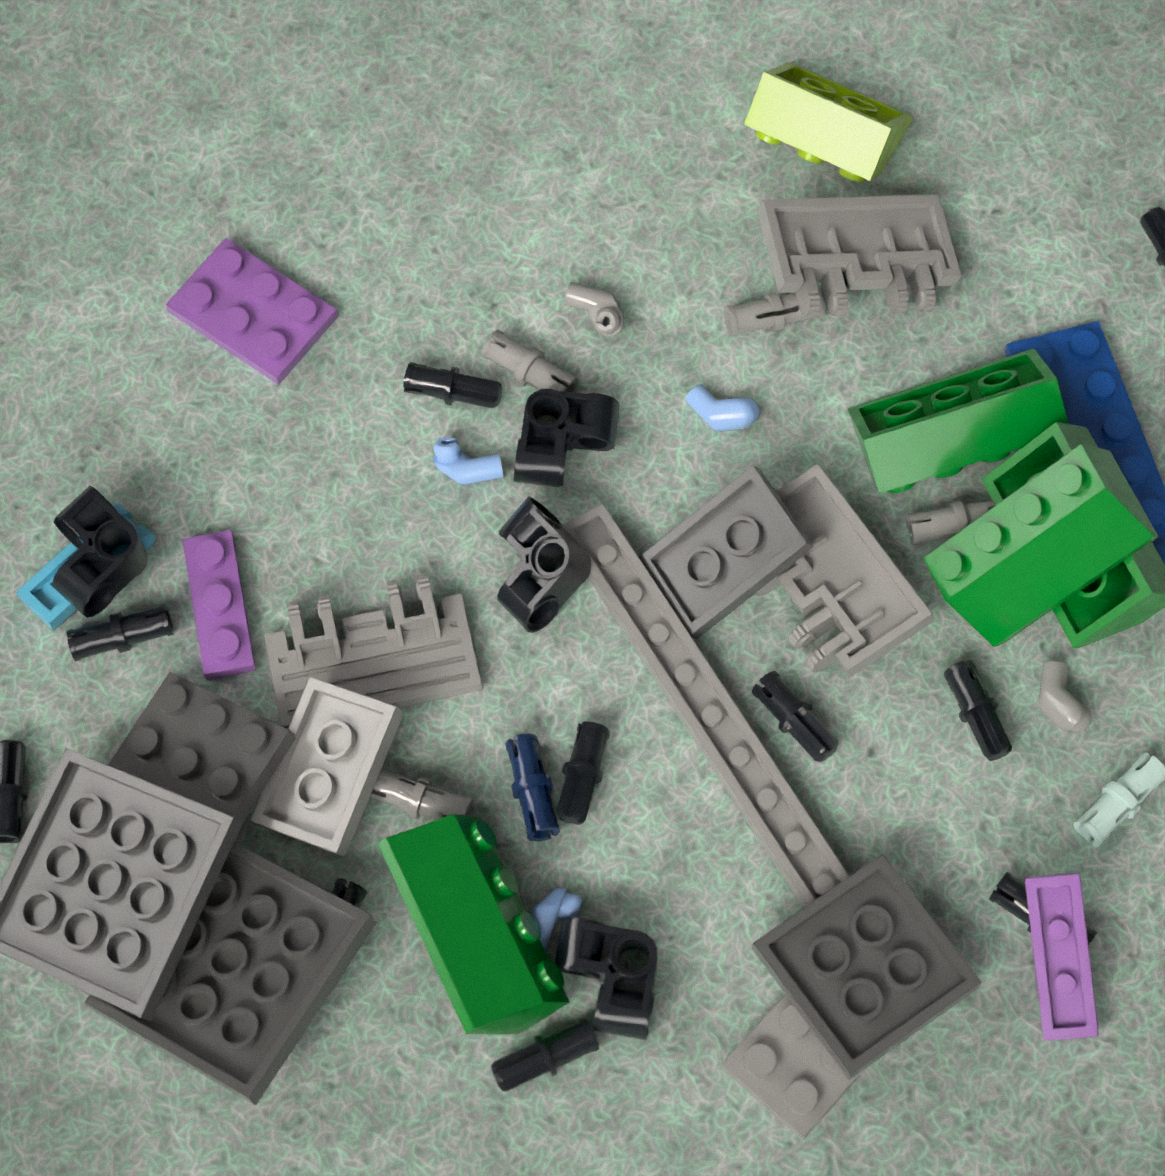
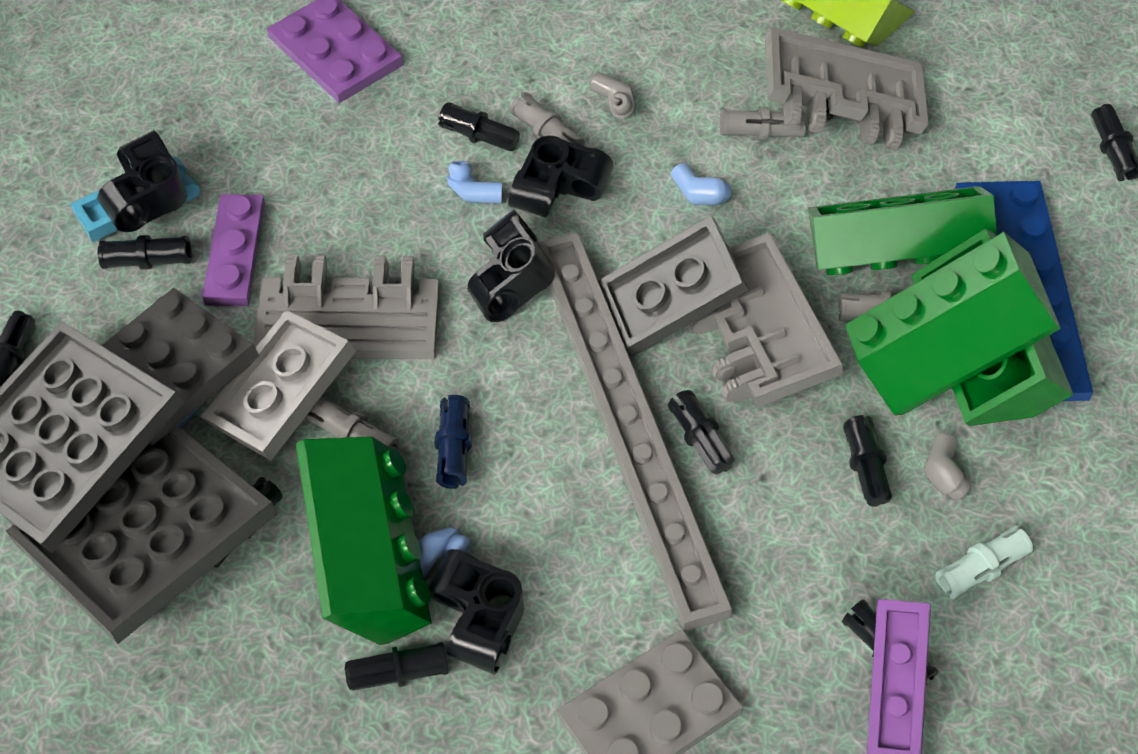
camera: 10 degrees right, 10 degrees down
black axle [556,721,610,825] -> none
dark grey plate [752,854,982,1080] -> none

